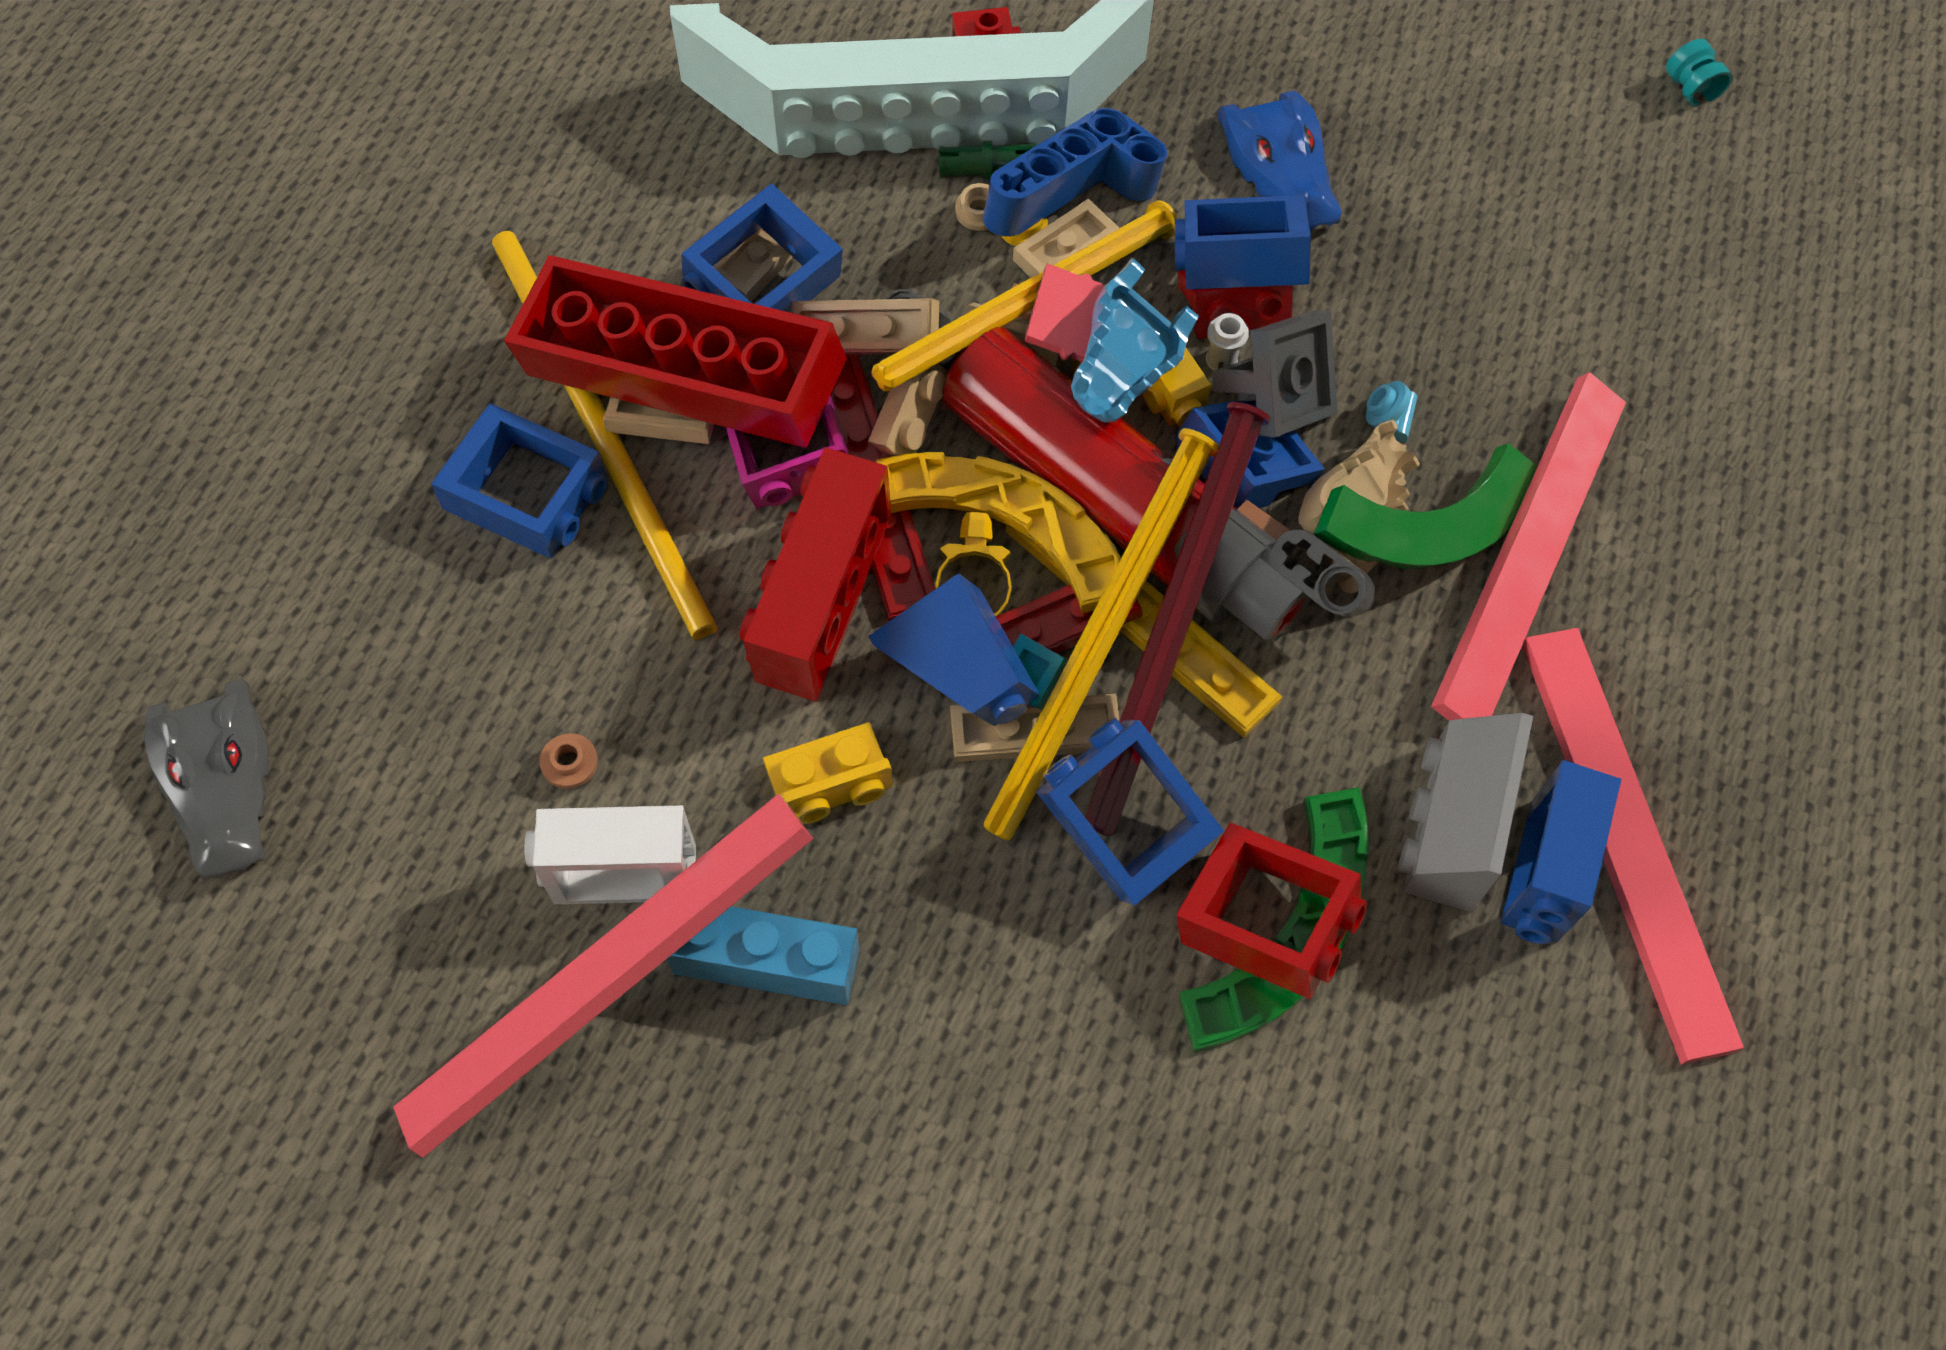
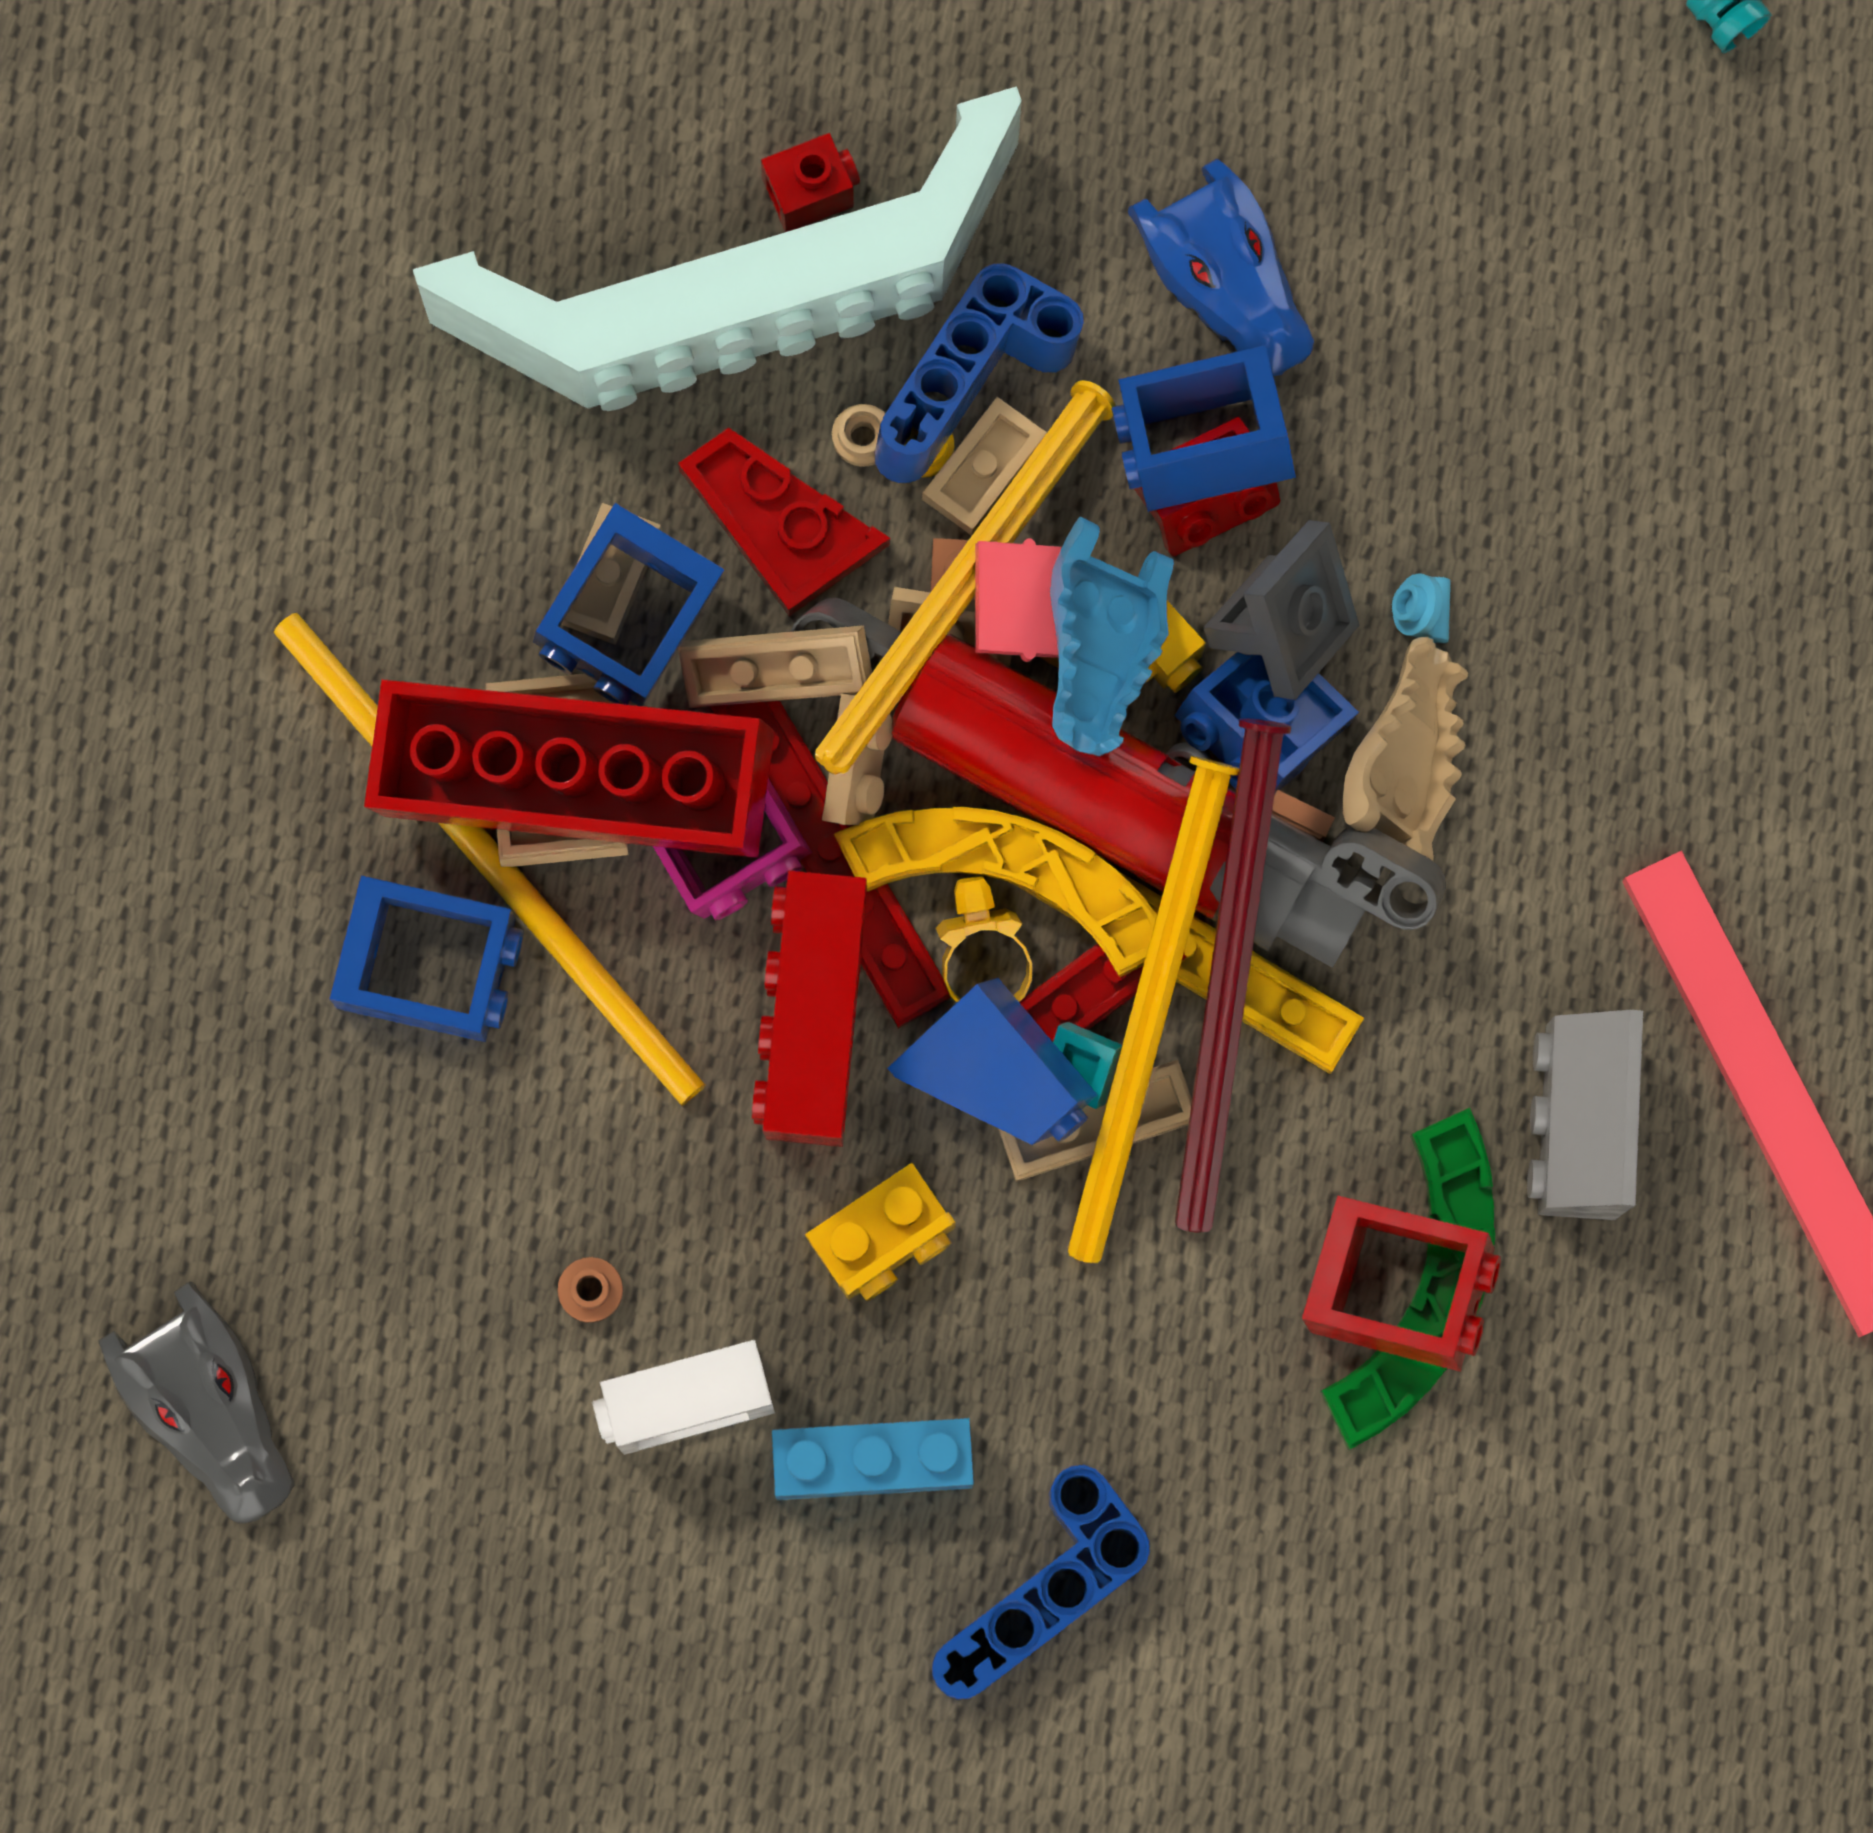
camera: 15 degrees left, 15 degrees up
coral tile [393,794,814,1158] -> none
dark green pin [939,140,1036,180] -> none
blue window [1036,718,1224,906] -> none
white pin [1206,313,1249,371] -> none
green tile [1314,443,1538,569] -> none
coral tile [1431,372,1626,721] -> none
blue window [1500,760,1622,944] -> none
none -> red wing [678,427,890,616]
none -> blue beam [932,1465,1150,1699]

